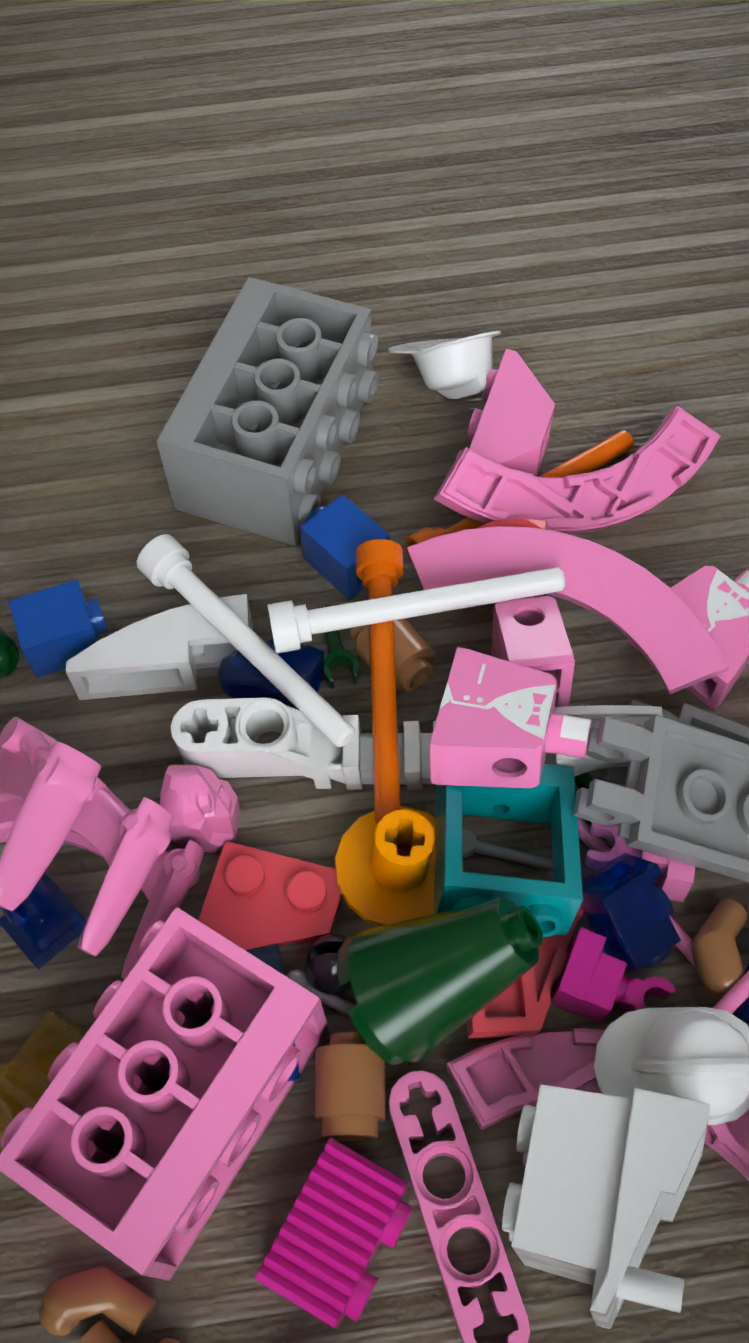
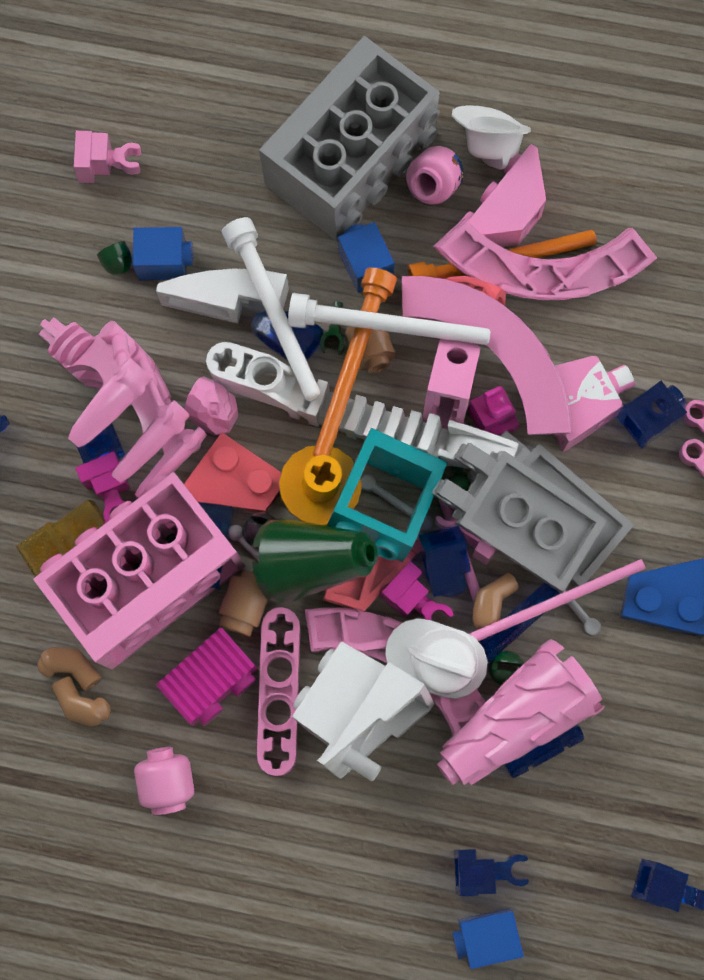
camera: 20 degrees right, 15 degrees up
bright pink torso [430,647,591,789] -> none
none -> dark pink piece [75,452,130,523]
none -> bright pink head [406,146,464,205]
none -> dark pink piece [467,386,520,436]

